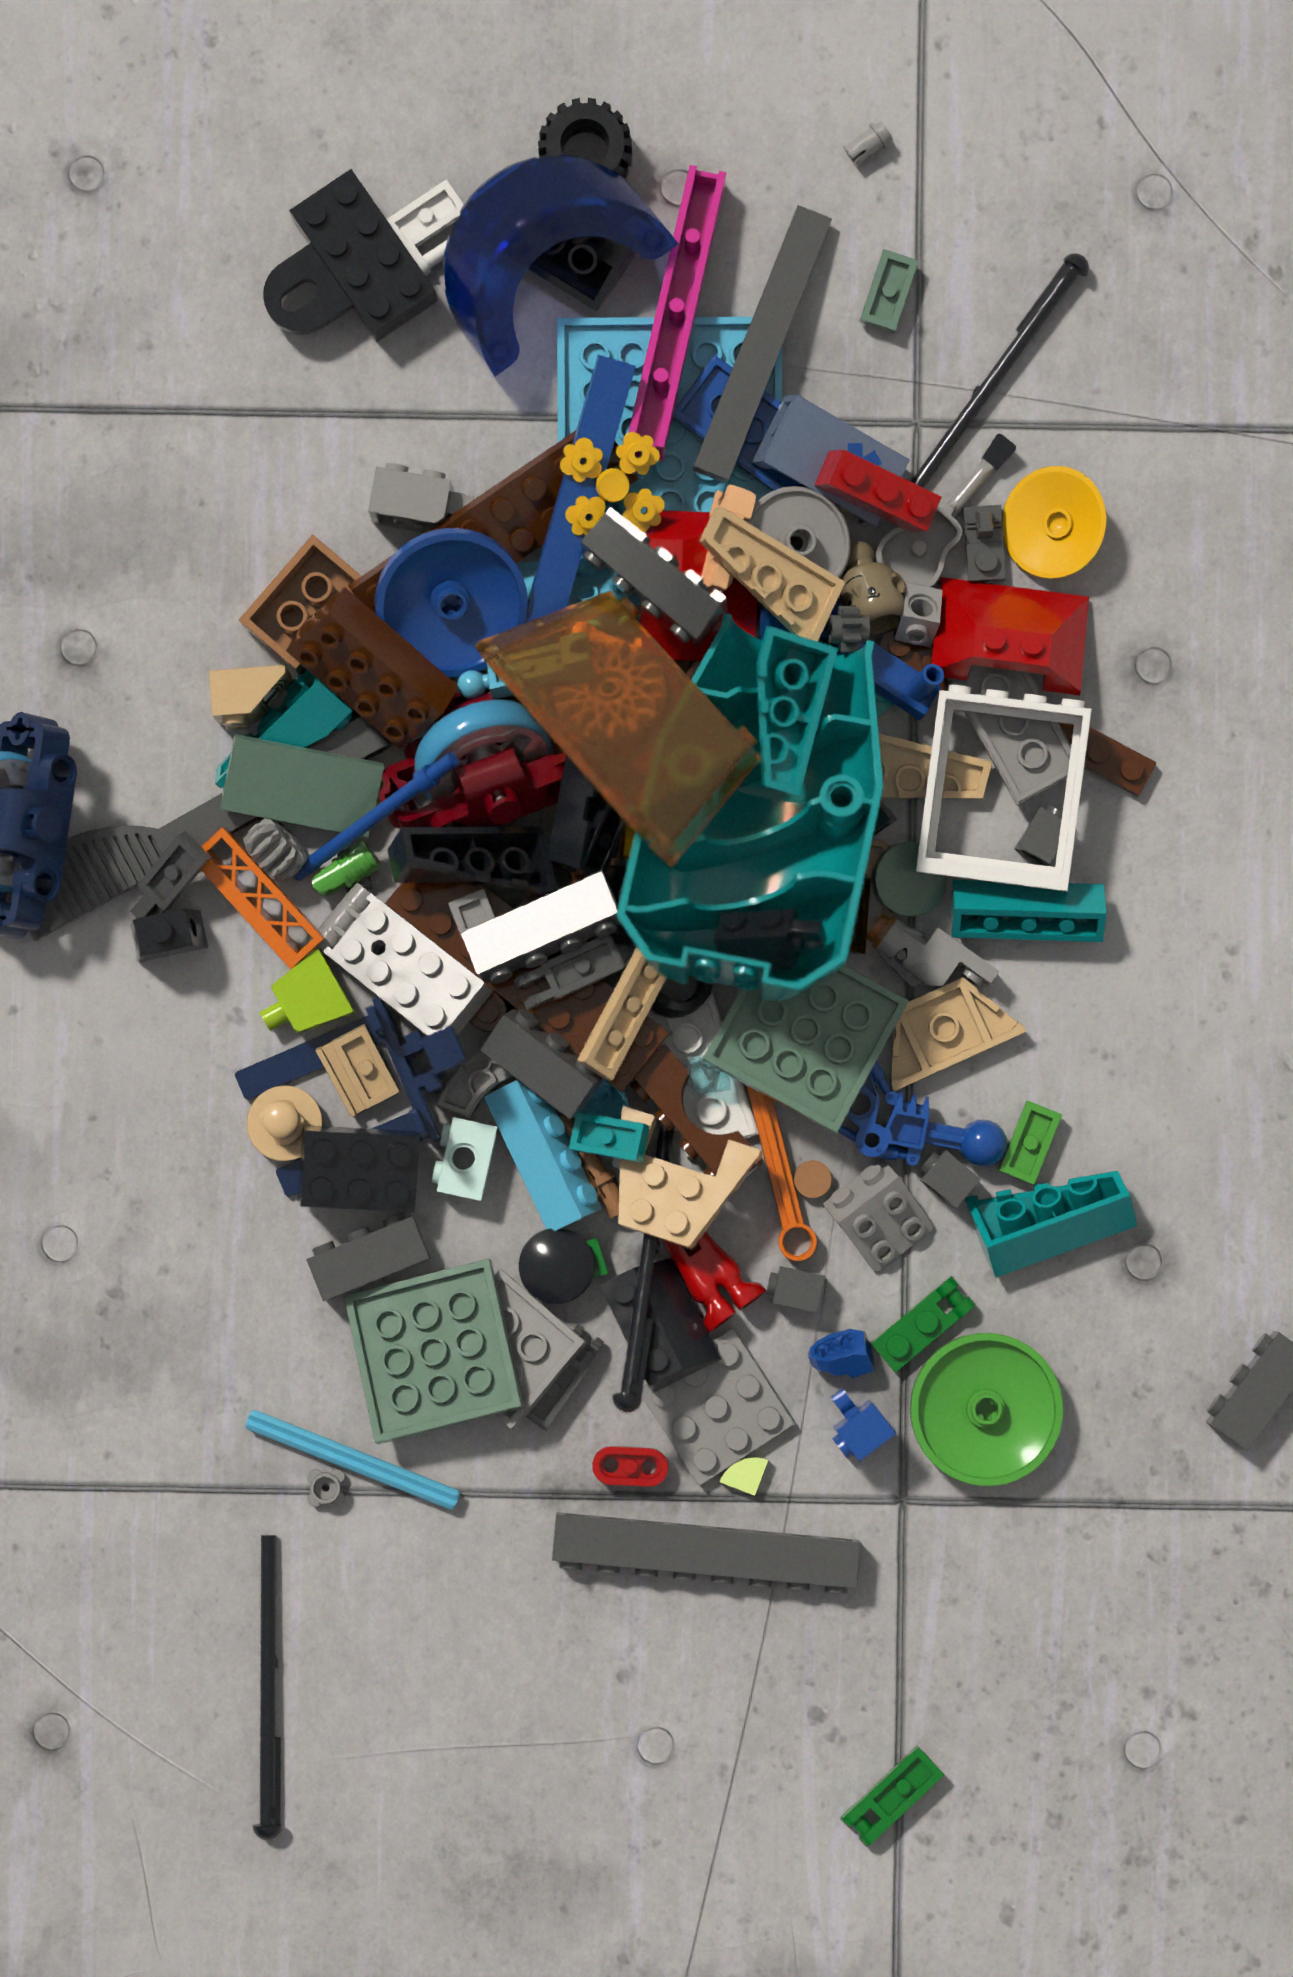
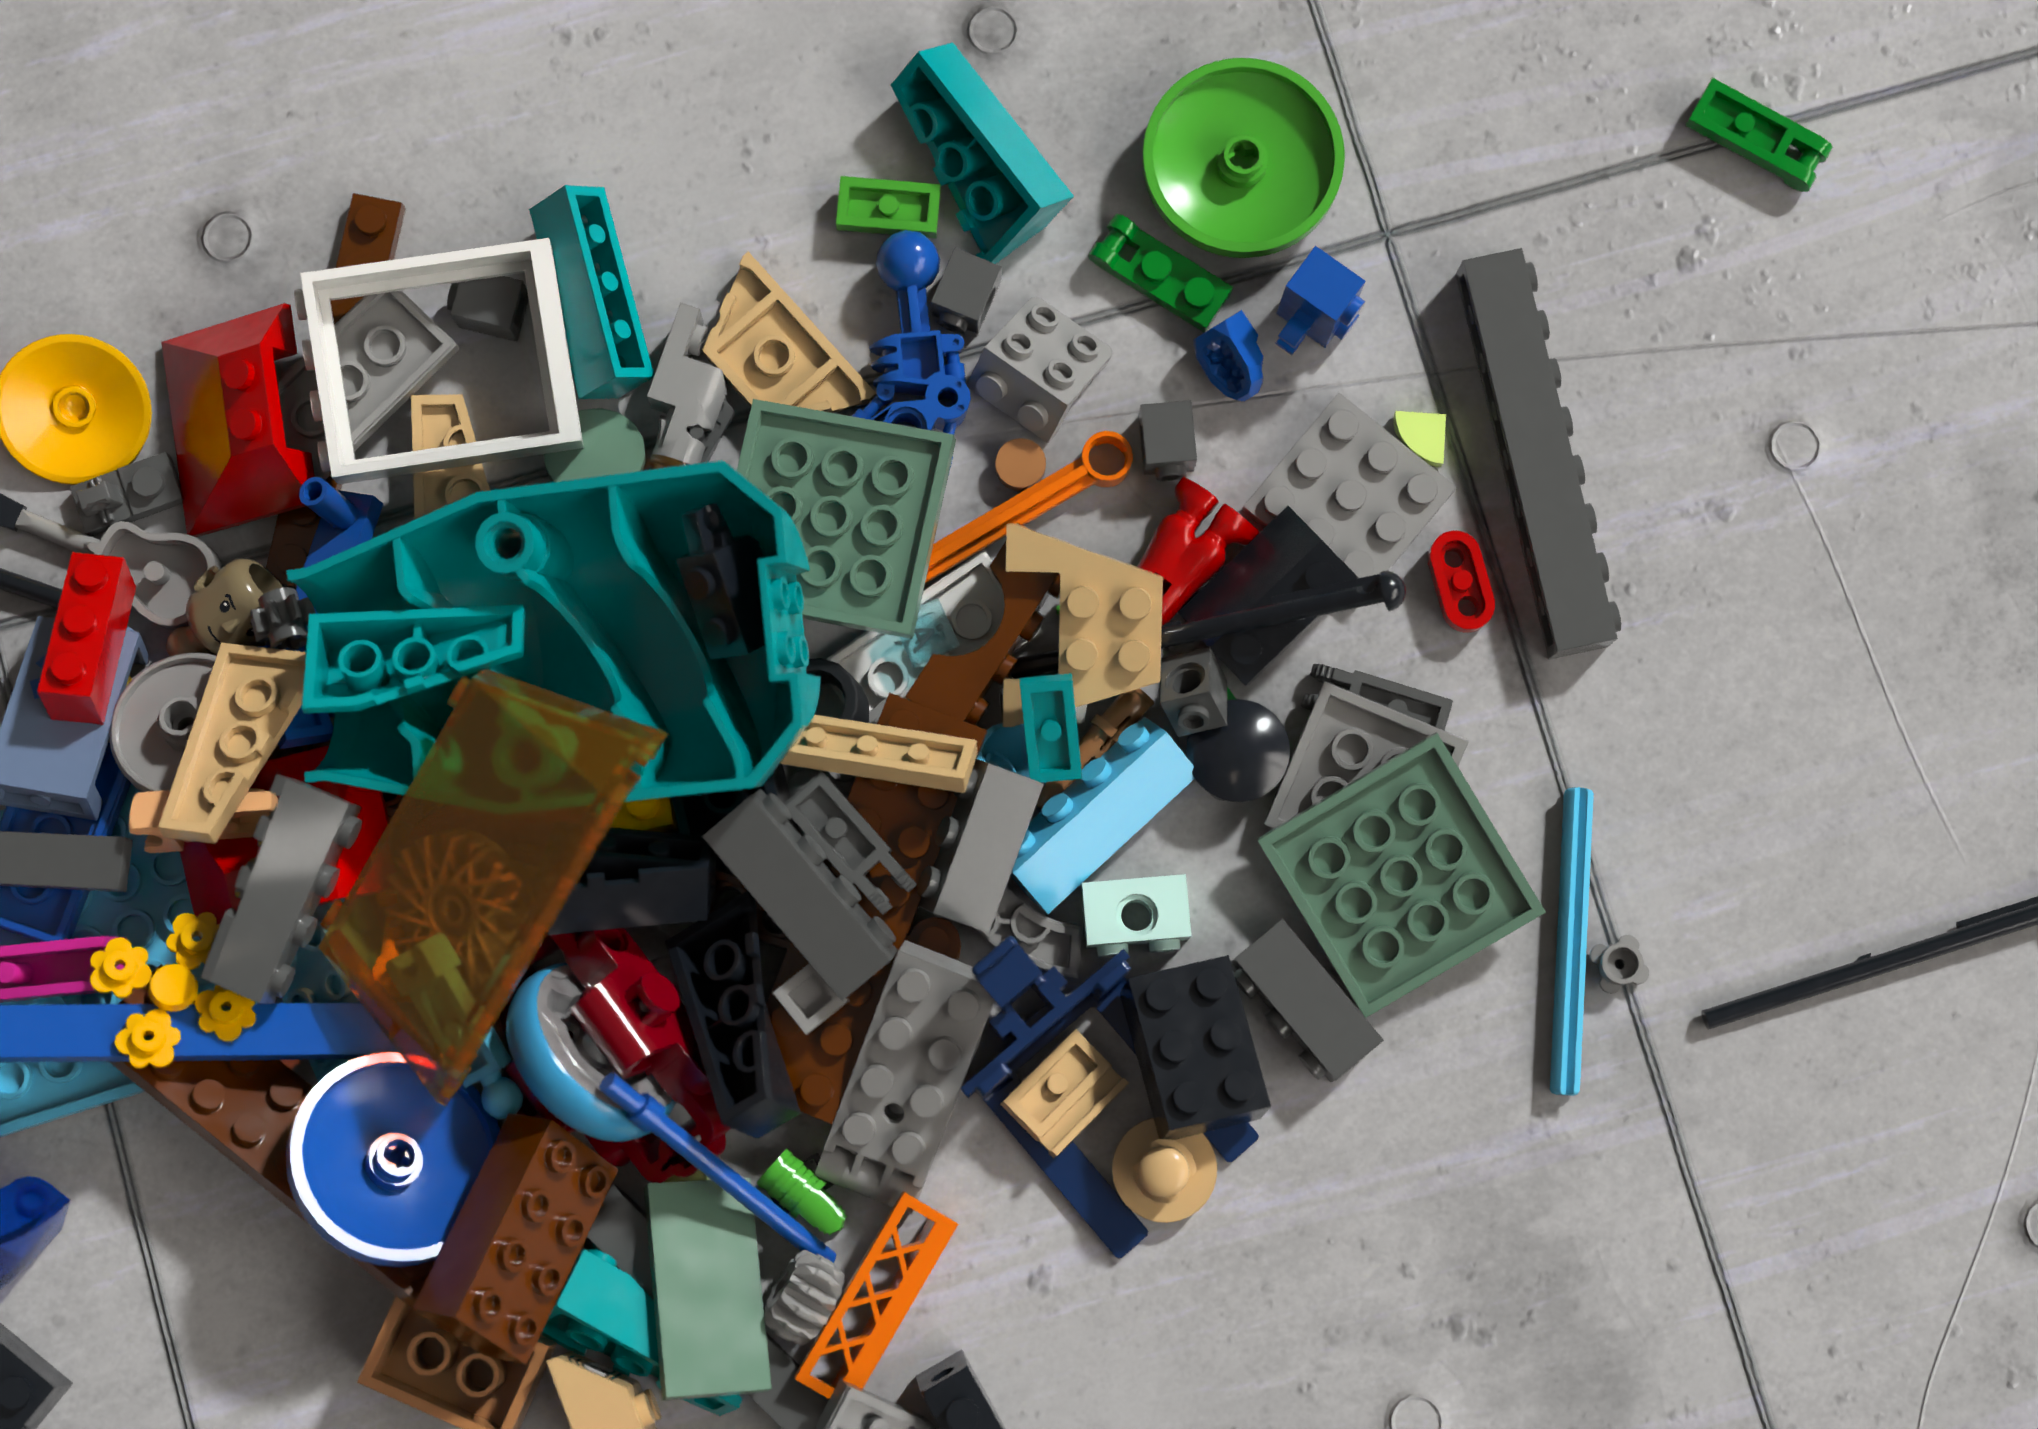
camera: 110 degrees left, 5 degrees down
lime torso [259,948,356,1034] -> none
light grey hinge [368,463,474,533] -> none
light grey brick [894,582,943,648] -> none
none -> dark grey brick [1160,647,1227,737]

